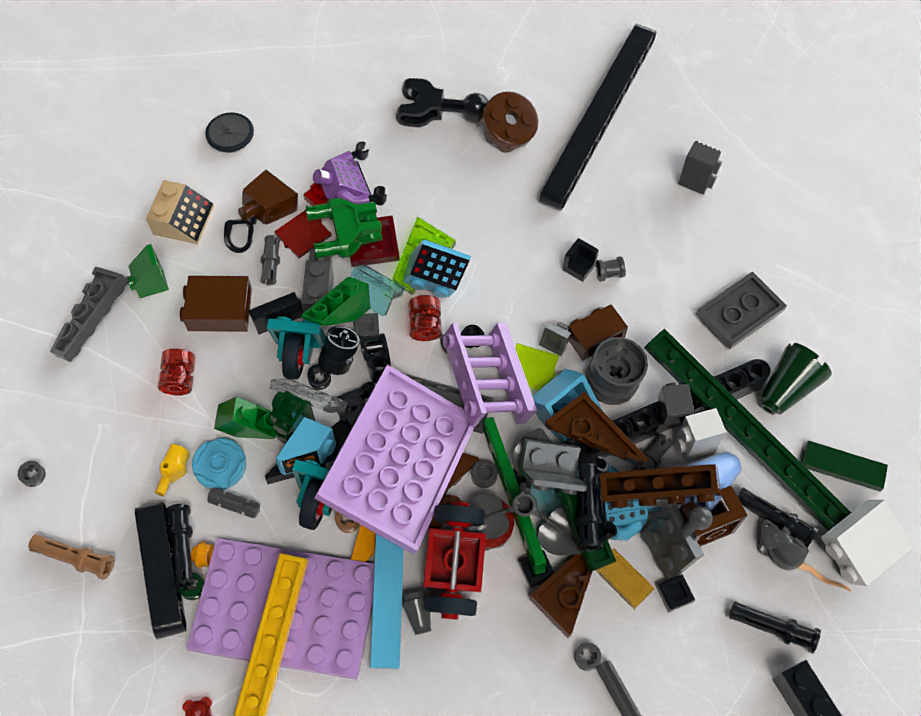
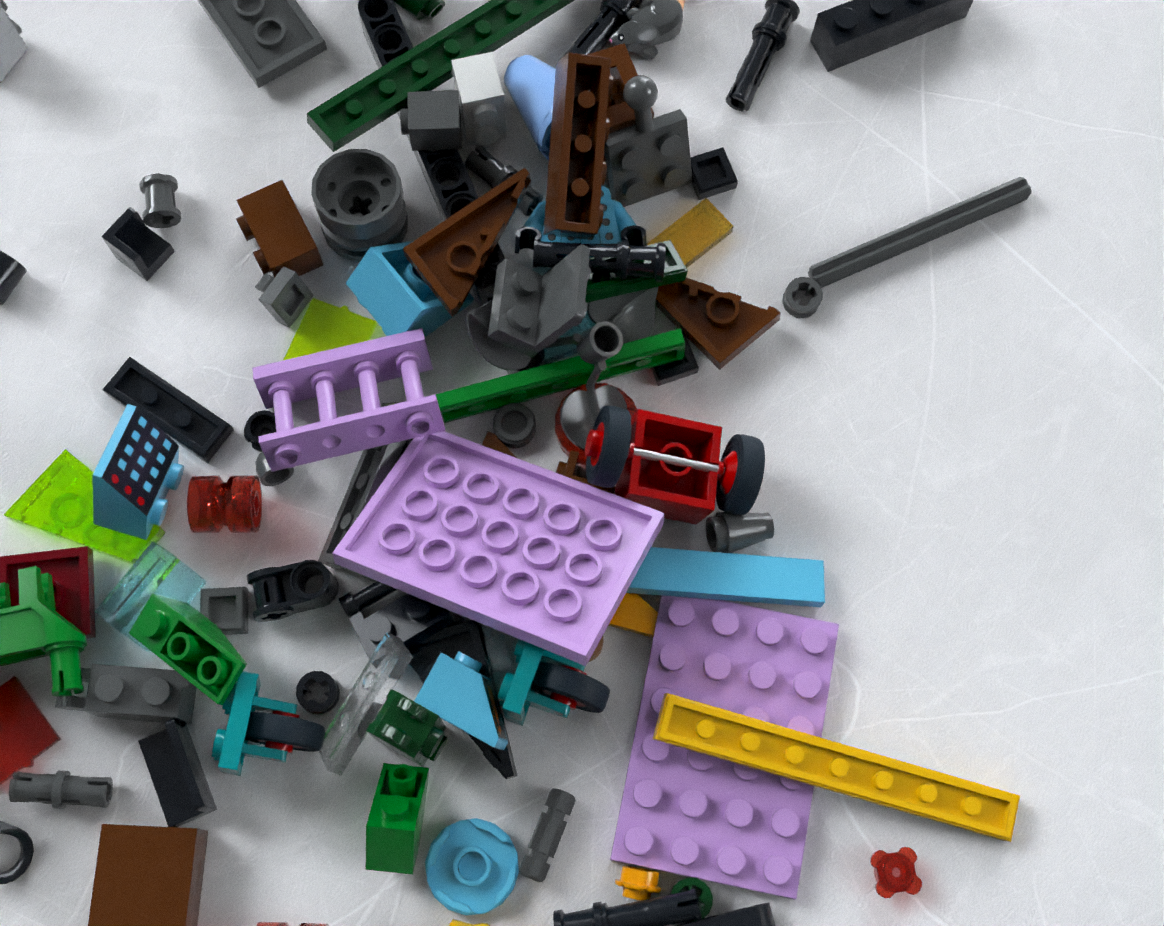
camera: 90 degrees left, 10 degrees up
black wheel [318,326,360,375] -> none
none -> black tile [102,357,234,464]

